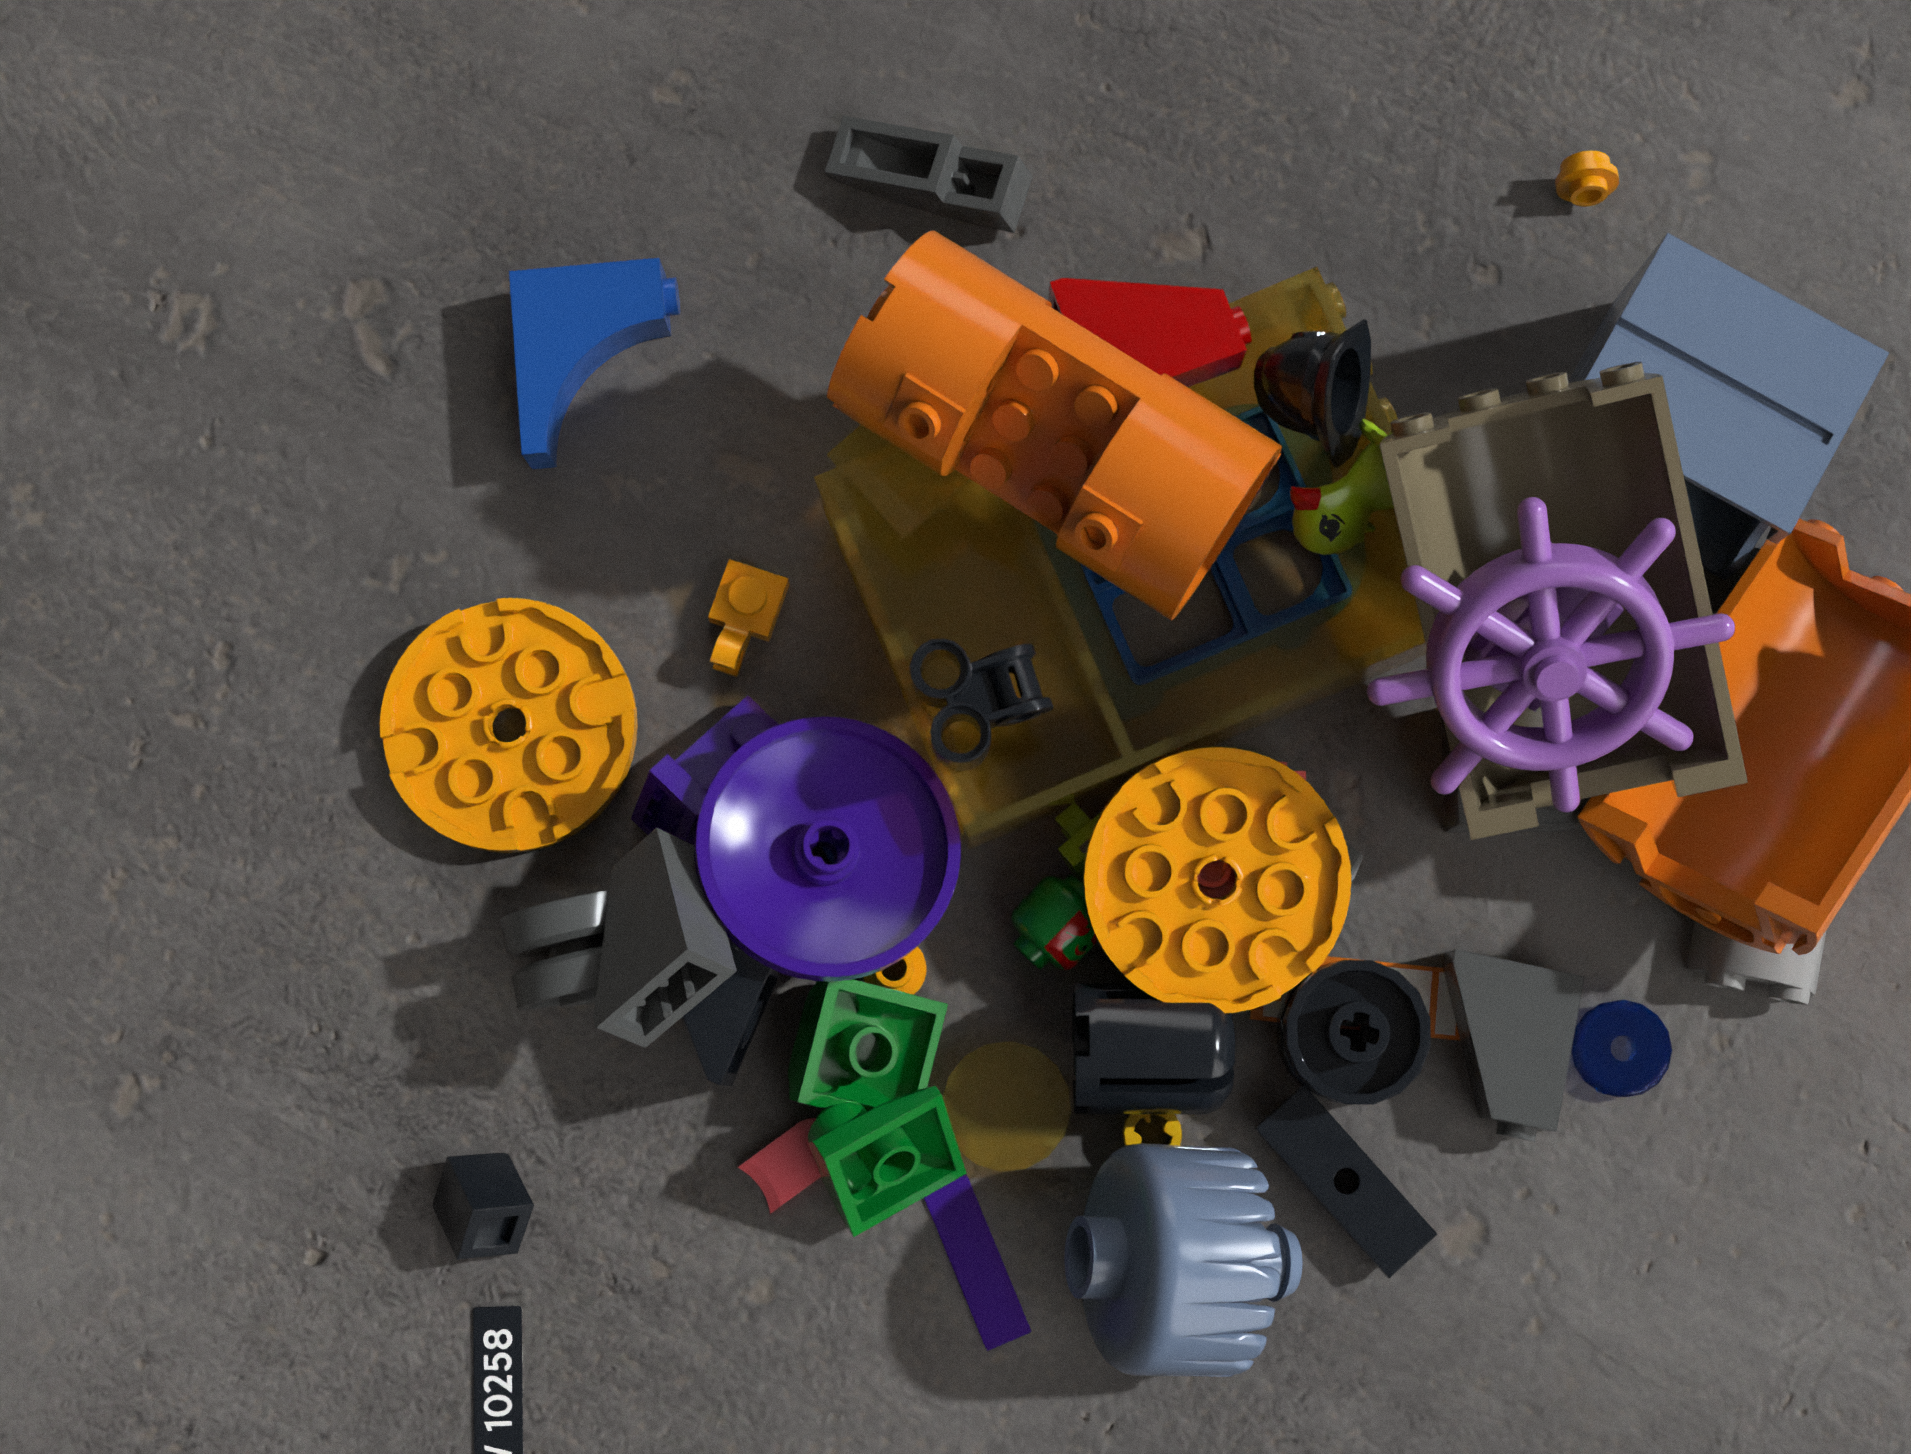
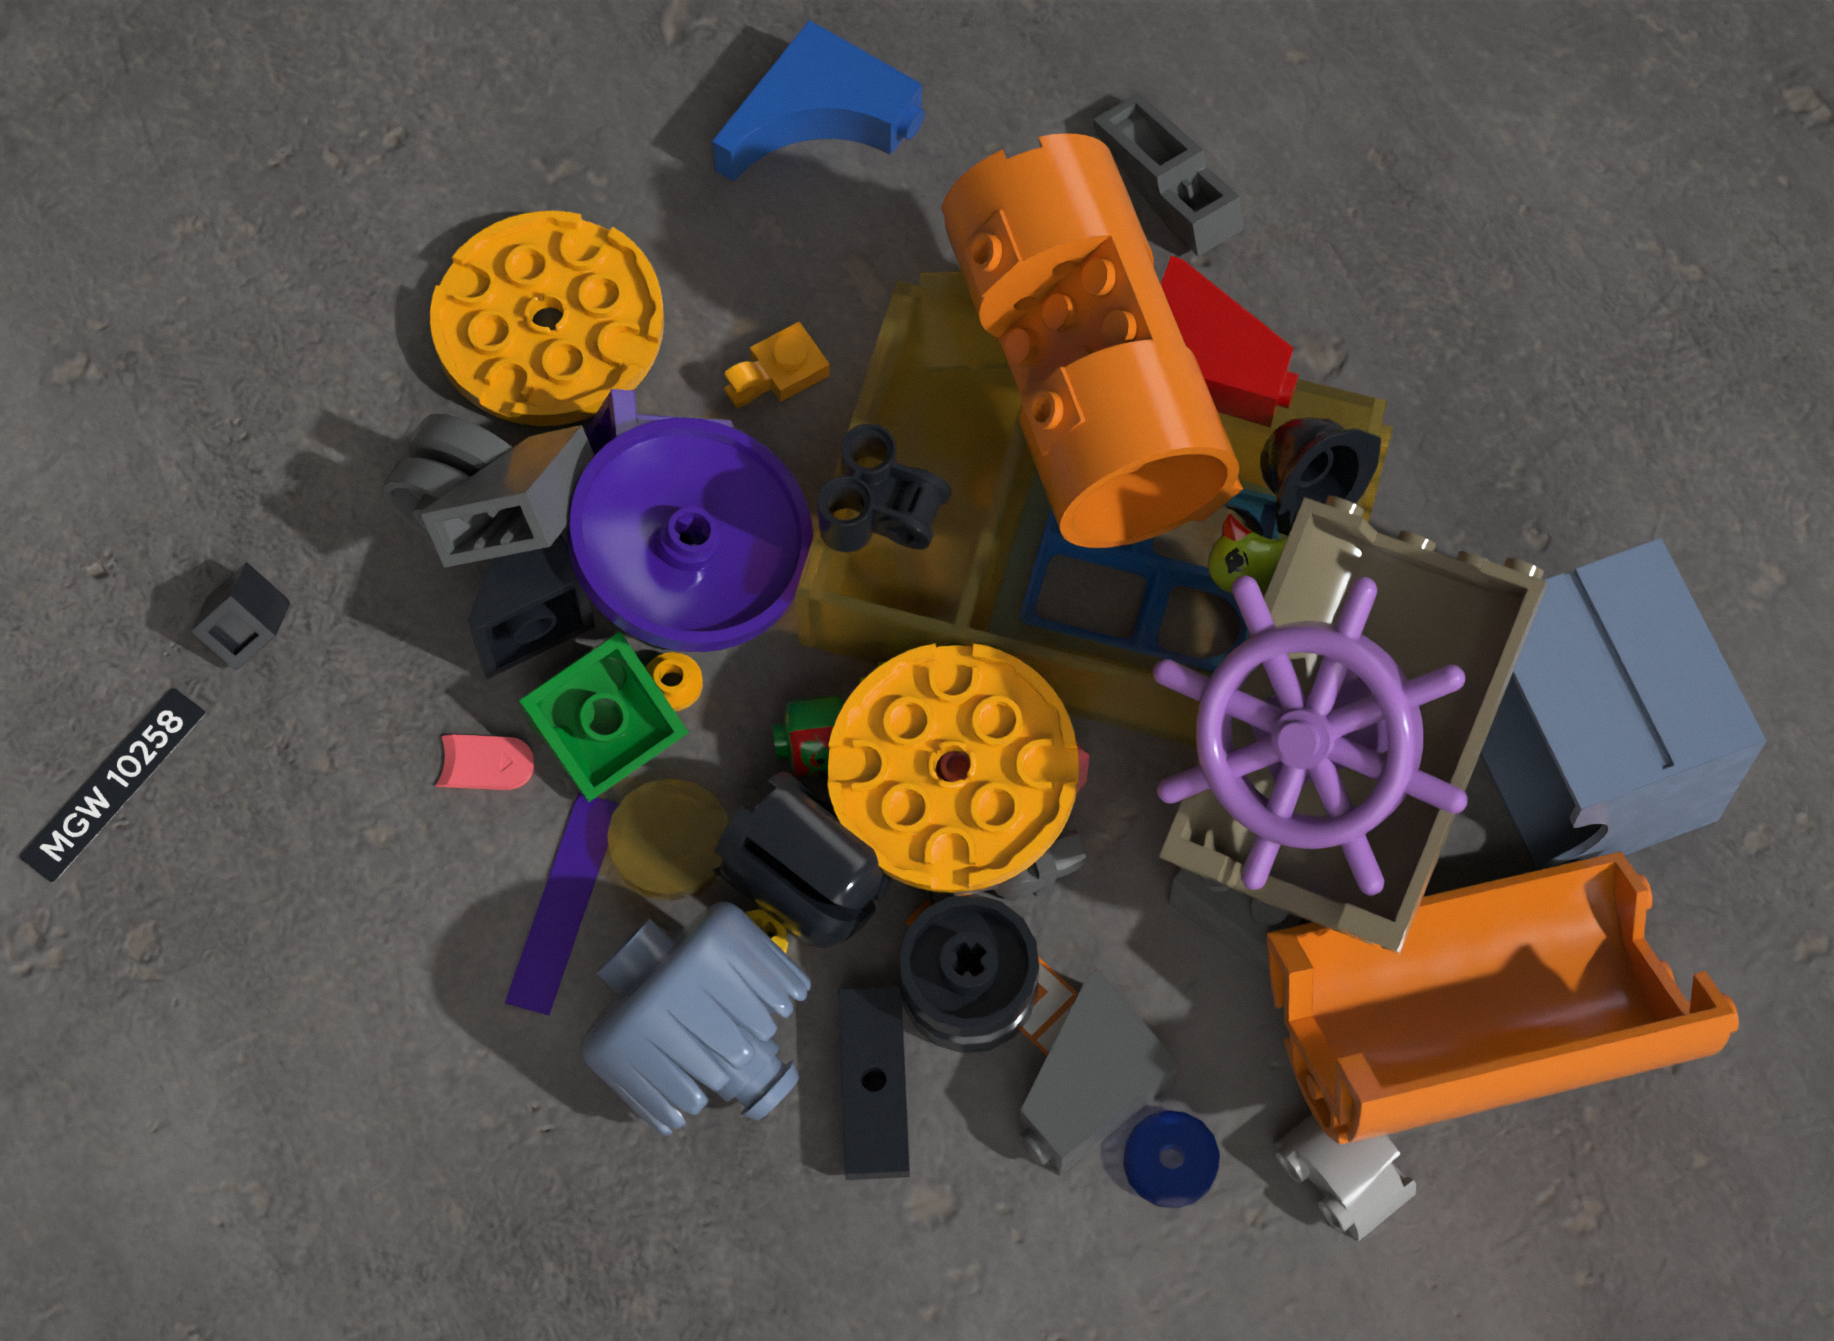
camera: 35 degrees right, 15 degrees down
green slope [808,1086,967,1237] -> none
light orange plate [1555,151,1619,207] -> none

